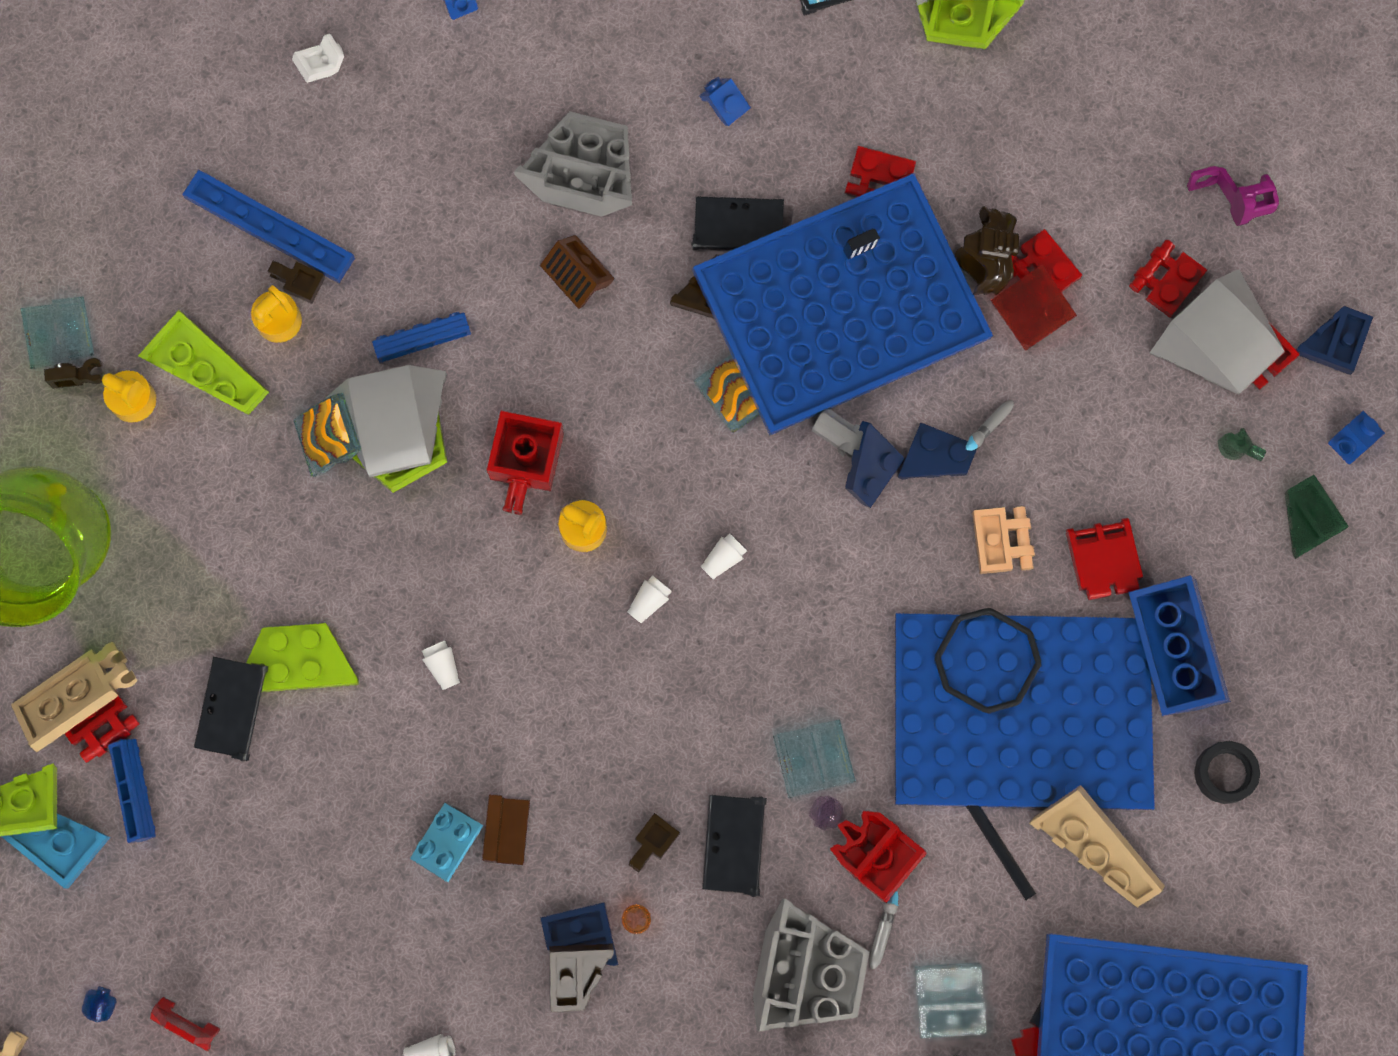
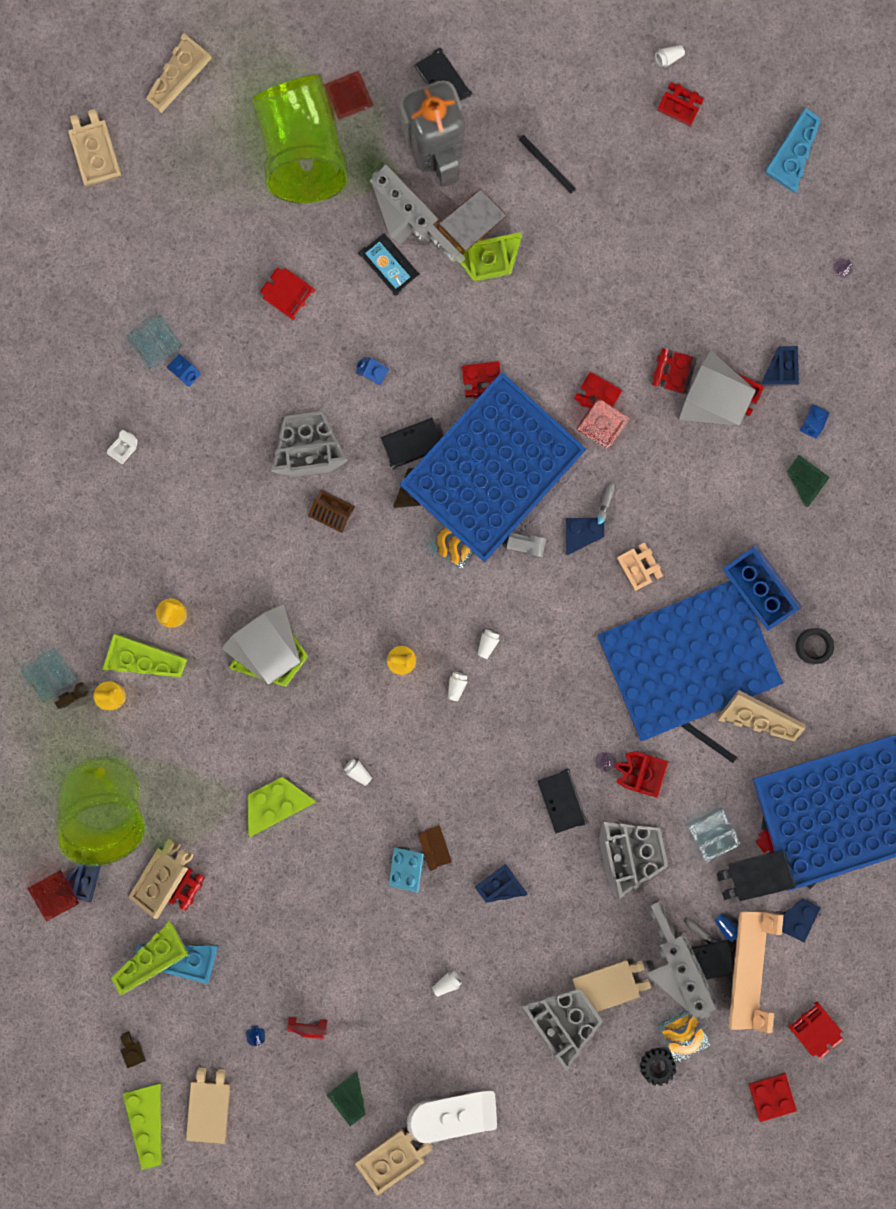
camera: 25 degrees left, 10 degrees up
blue piece [108,739,156,843] -> none
blue plate [182,170,355,283] -> none
black door [194,656,269,761] -> none
dark brown plate [267,261,325,304] -> none
slope [293,393,361,477] -> none
blue piece [372,312,471,363] -> none
red brick [487,411,564,515] -> none
wing [549,943,614,1012] -> none
clear orange bush [622,904,651,934] -> none
dark brown plate [629,813,680,873] -> none
clear light blue slope [773,720,856,798] -> none
black tile [843,228,880,260] -> none
dark blue wing [845,421,905,508] -> none
light grey piece [869,891,898,969] -> none
black piece [935,608,1041,713] -> none
dark brown piece [955,206,1020,295] -> none
red plate [1066,518,1143,600] -> none
magenta piece [1187,166,1279,226] -> none
clear green piece [1217,428,1266,461] -> none

